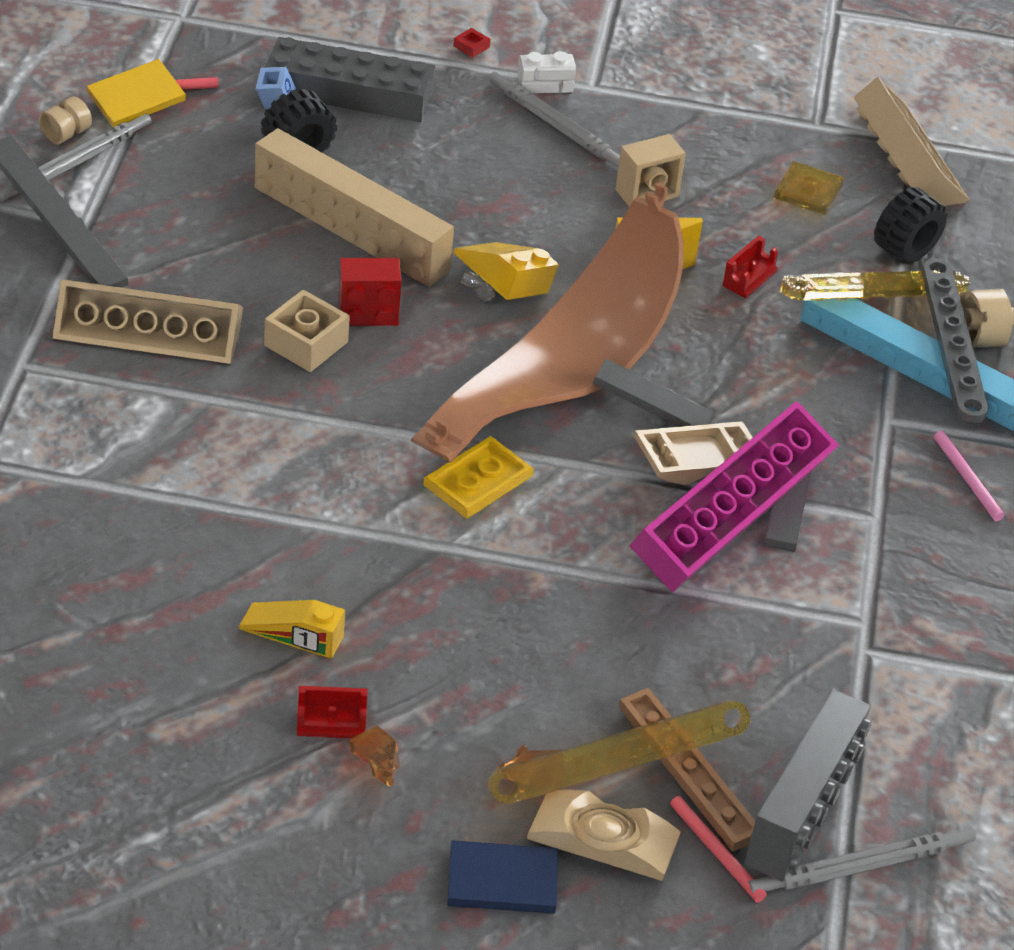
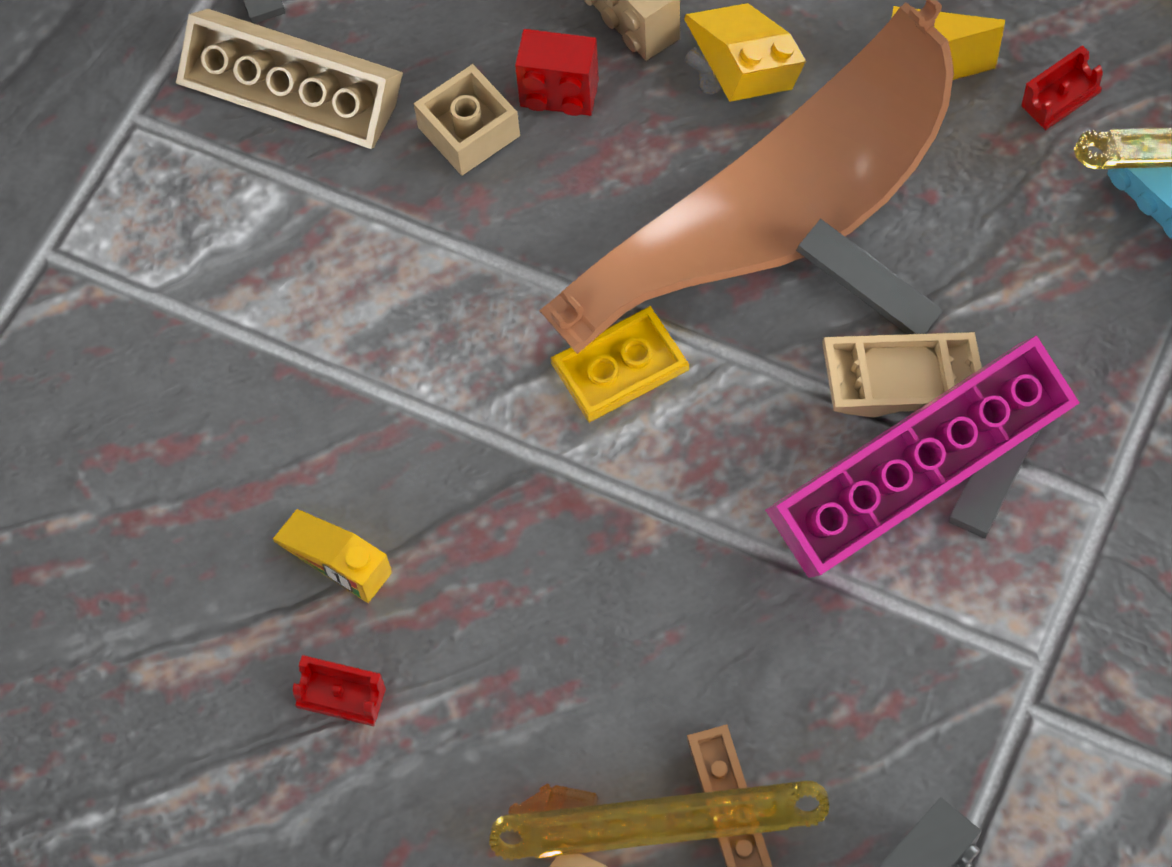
camera: 25 degrees right, 20 degrees up
clear orange slope [349,725,400,786] -> none

